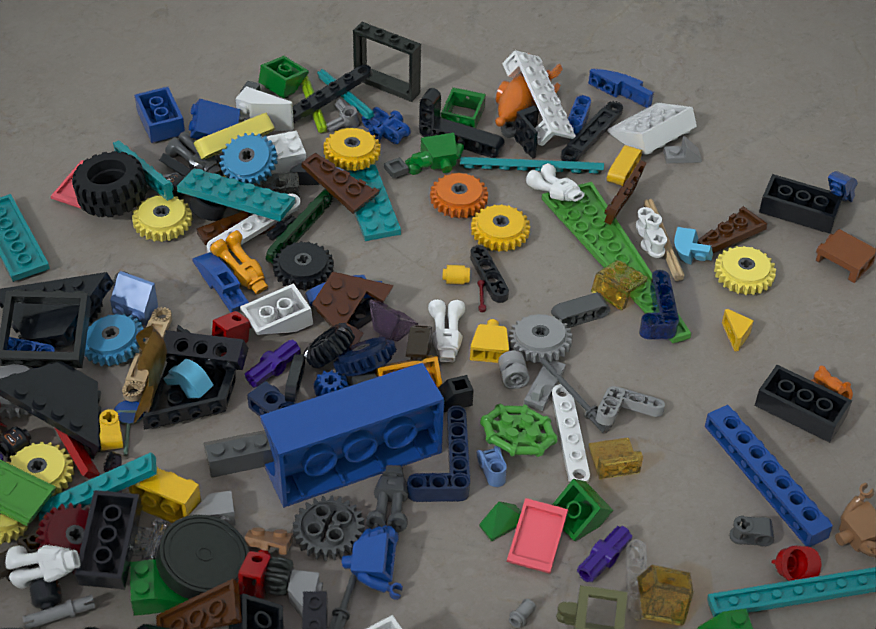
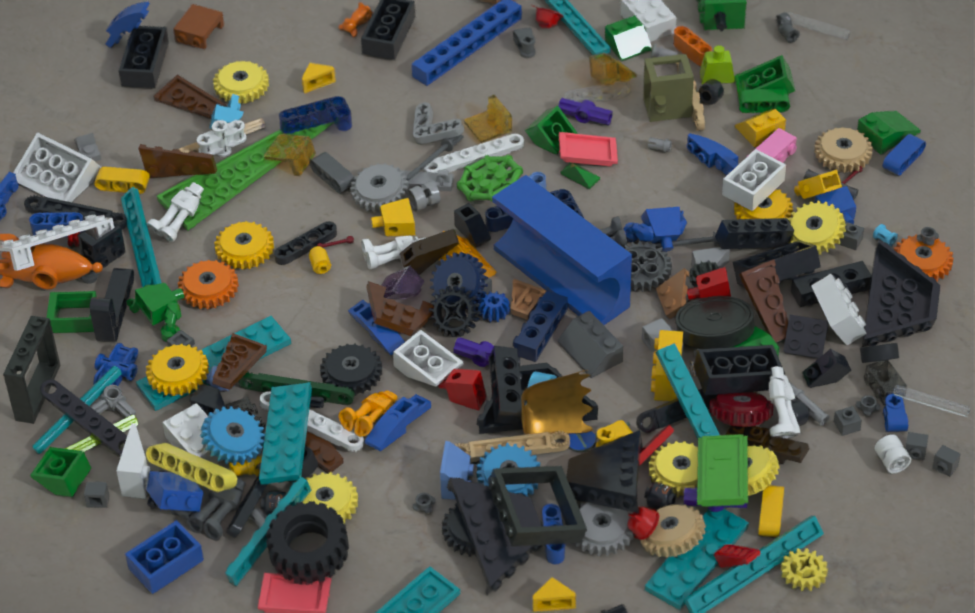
camera: 105 degrees left, 0 degrees up
black beam [285,354,305,402] -> none

